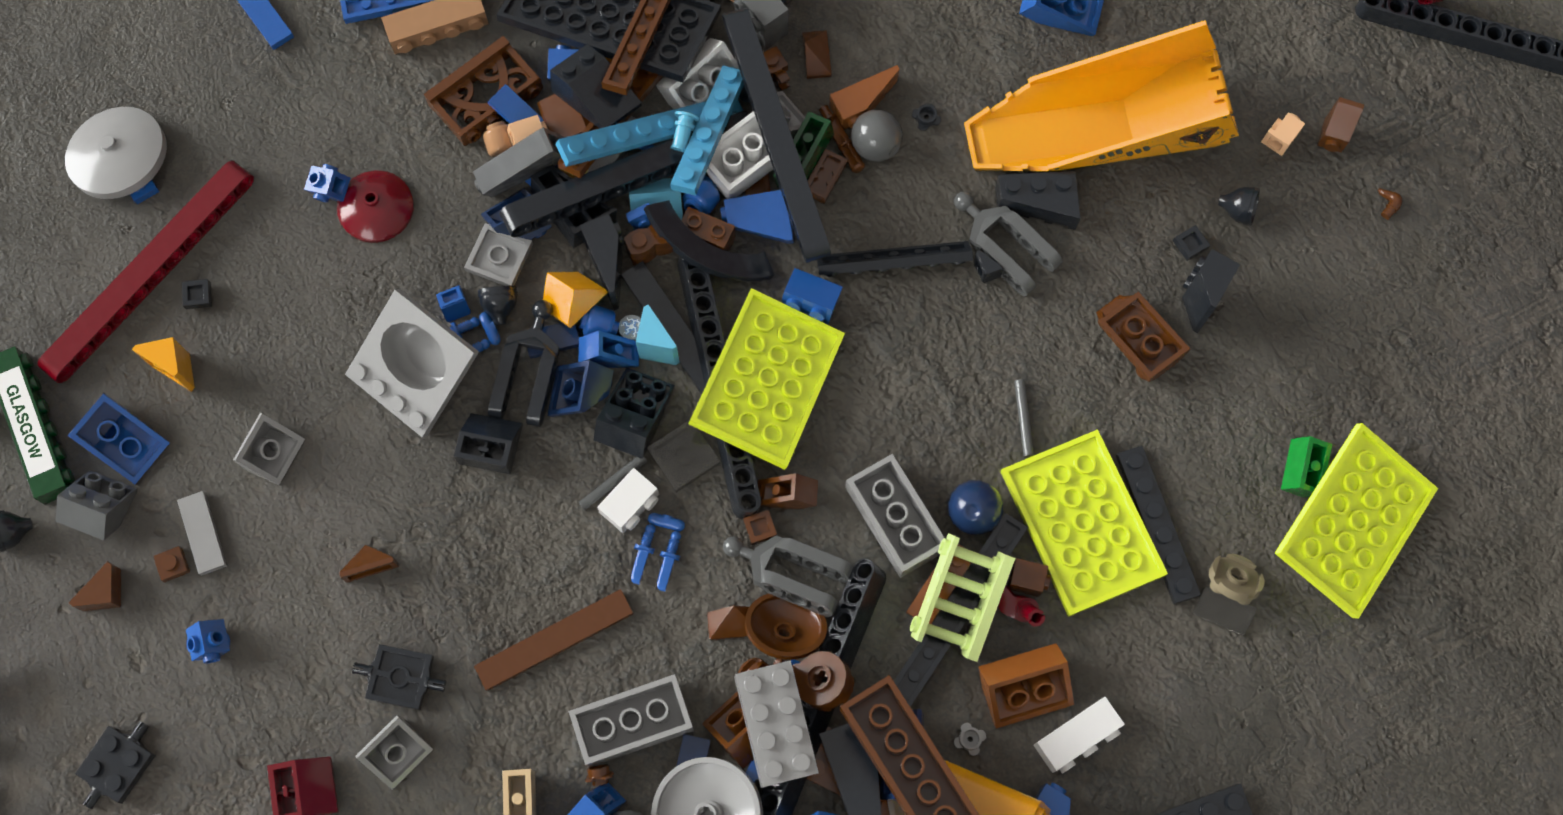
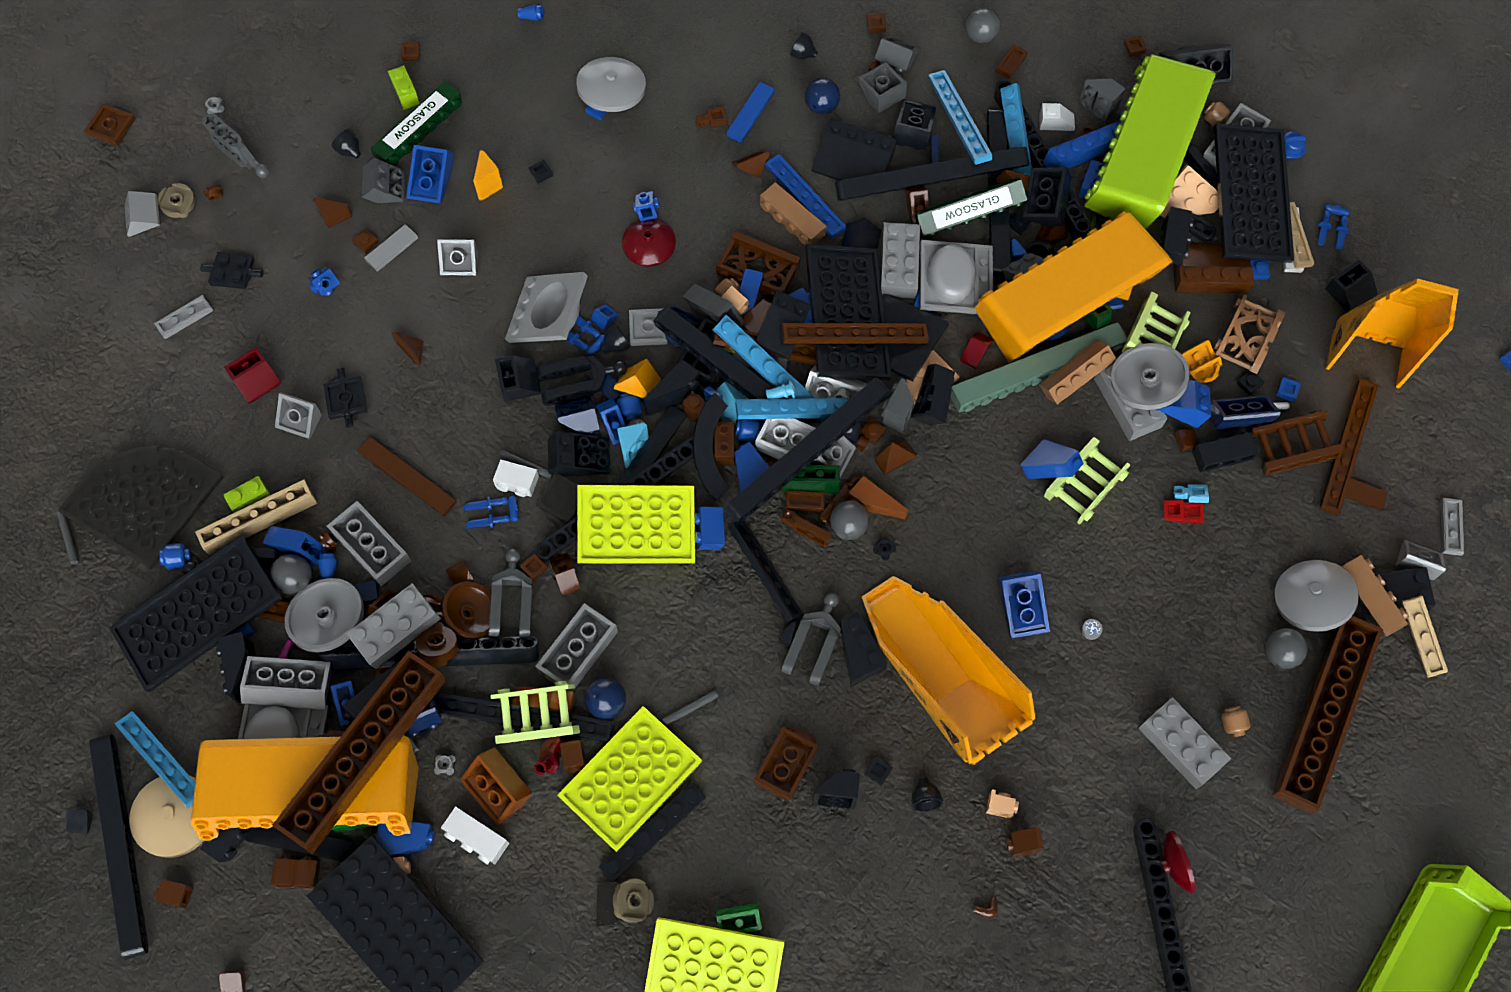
camera: 65 degrees right, 5 degrees down
dark red beam [37,160,254,383] -> none
none -> blue cone [317,554,338,579]
none -> reddish brown plate [696,106,728,128]
none -> reddish brown slope [732,149,769,178]
none -> reddish brown hinge [781,509,832,548]

